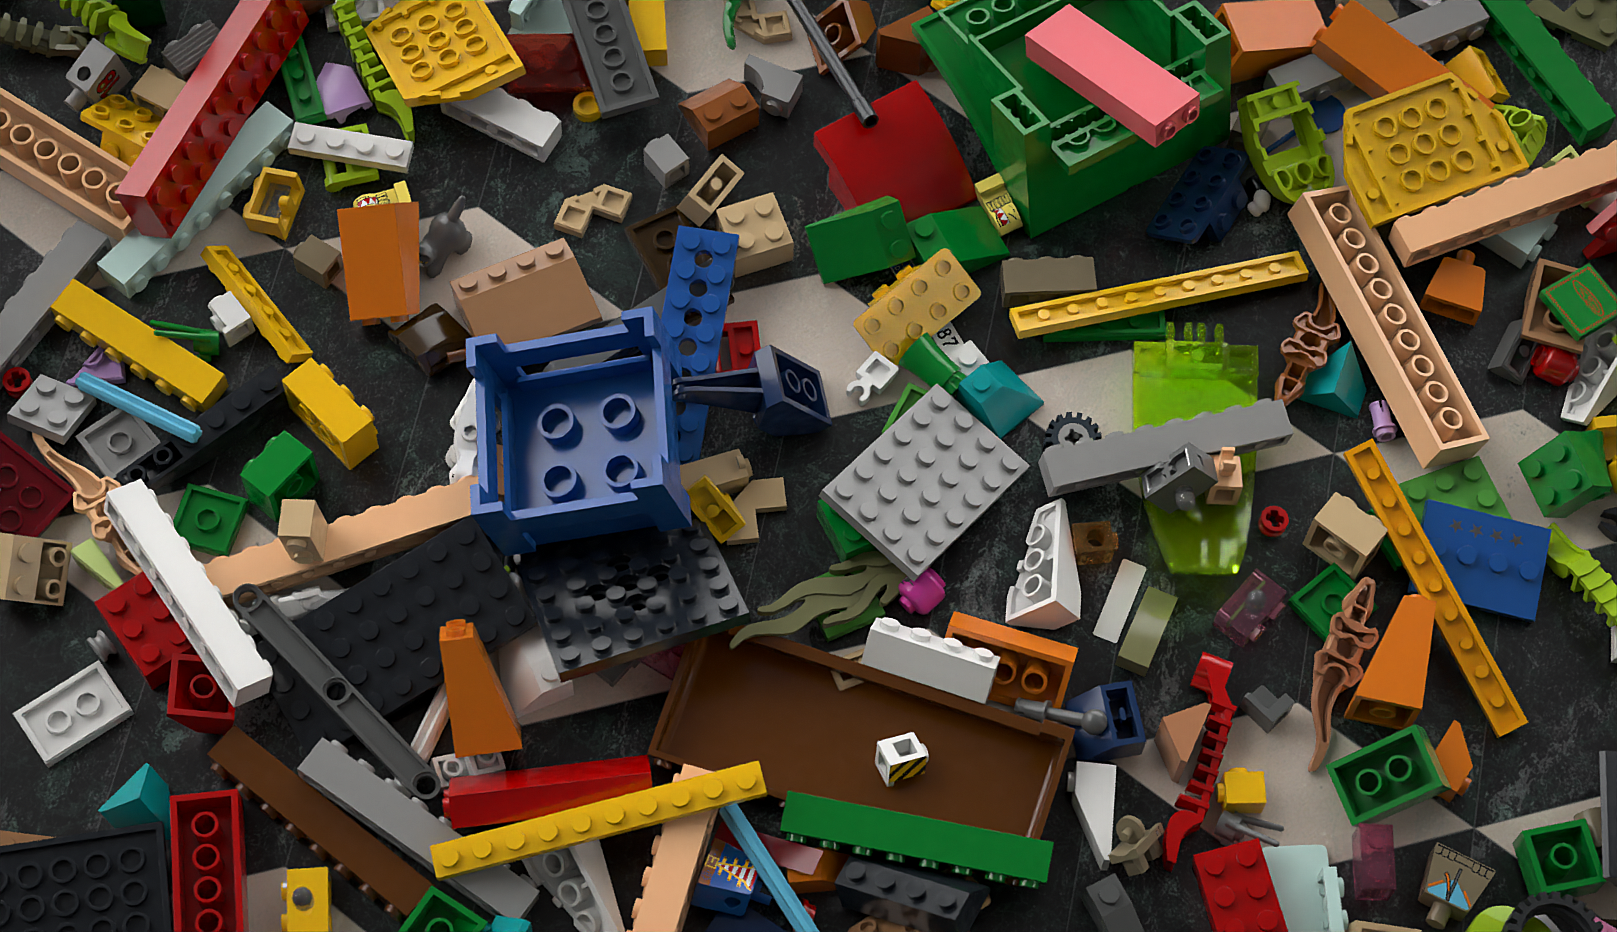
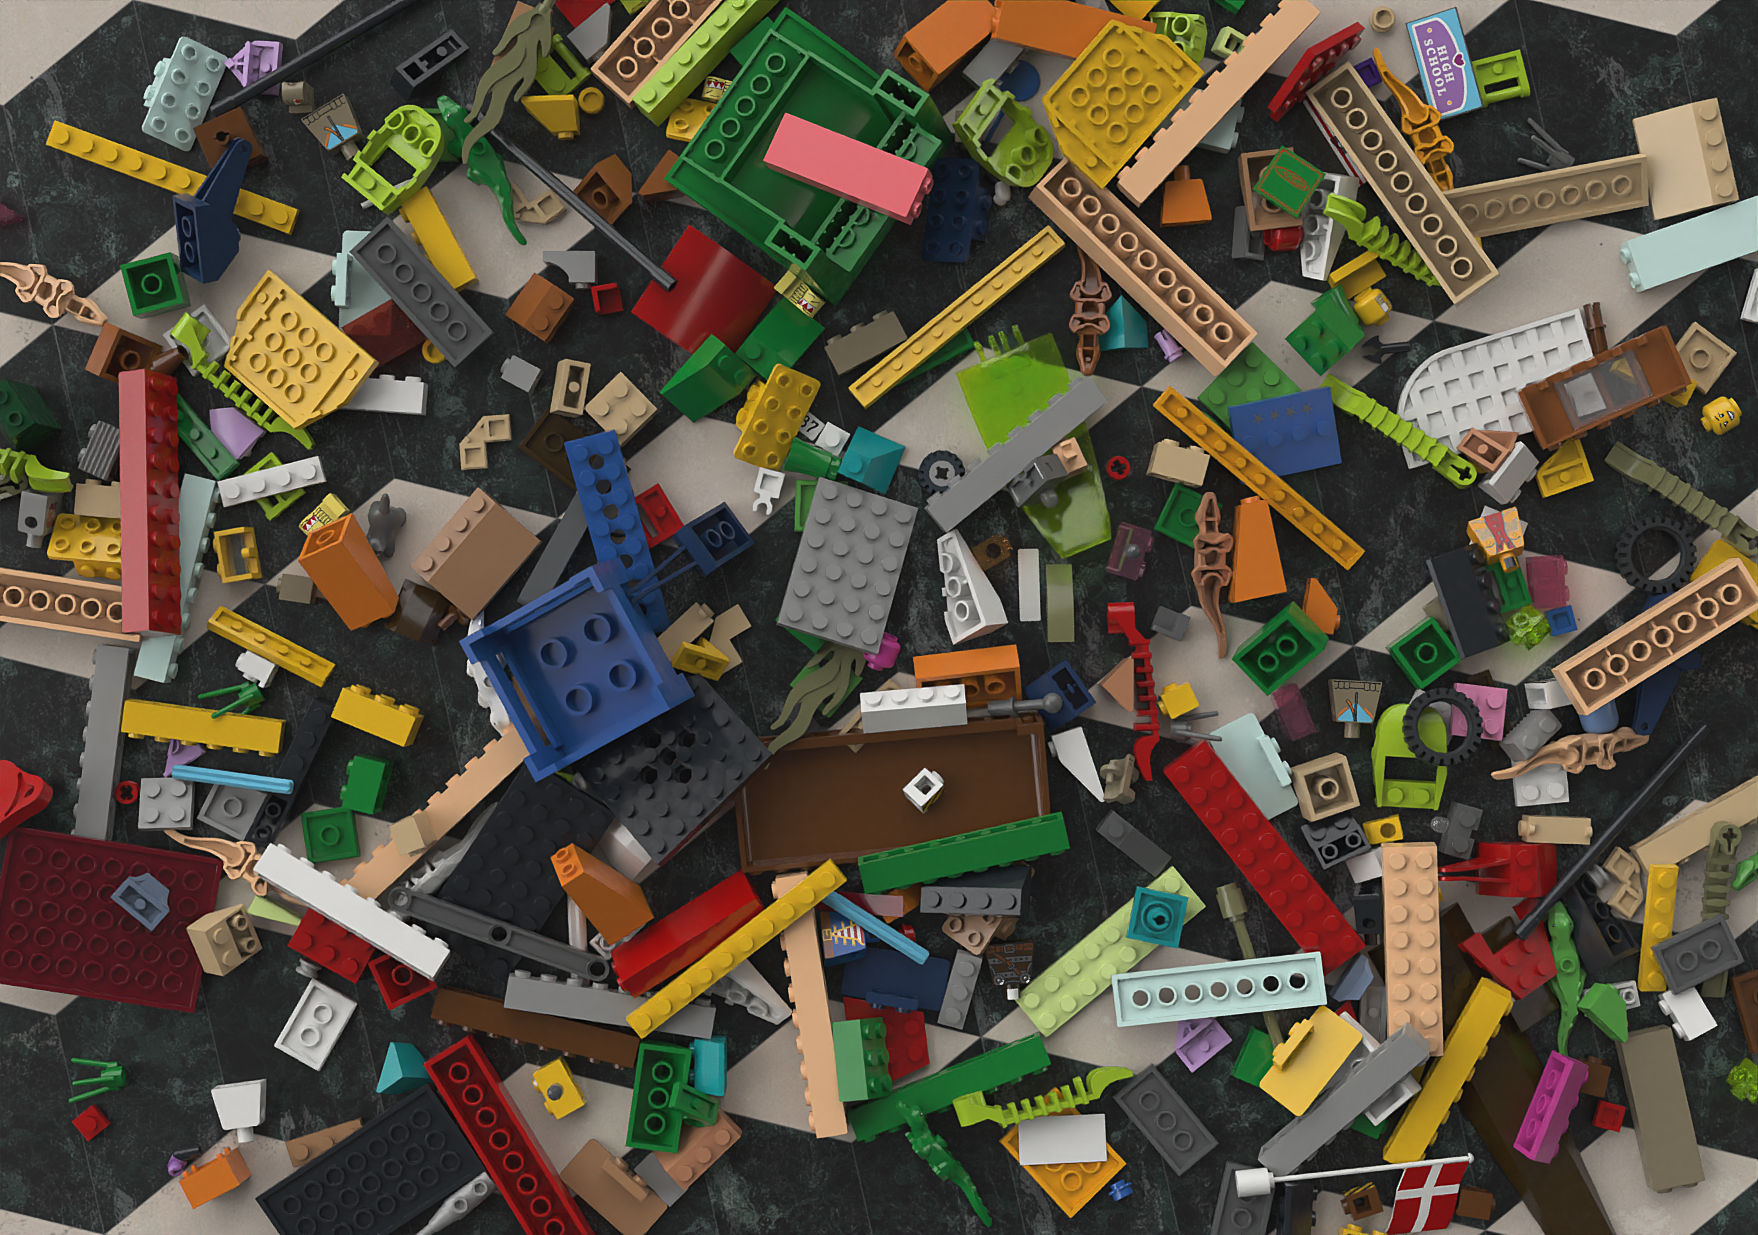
camera: 25 degrees left, 25 degrees up
none -> red panel [591,283,624,316]

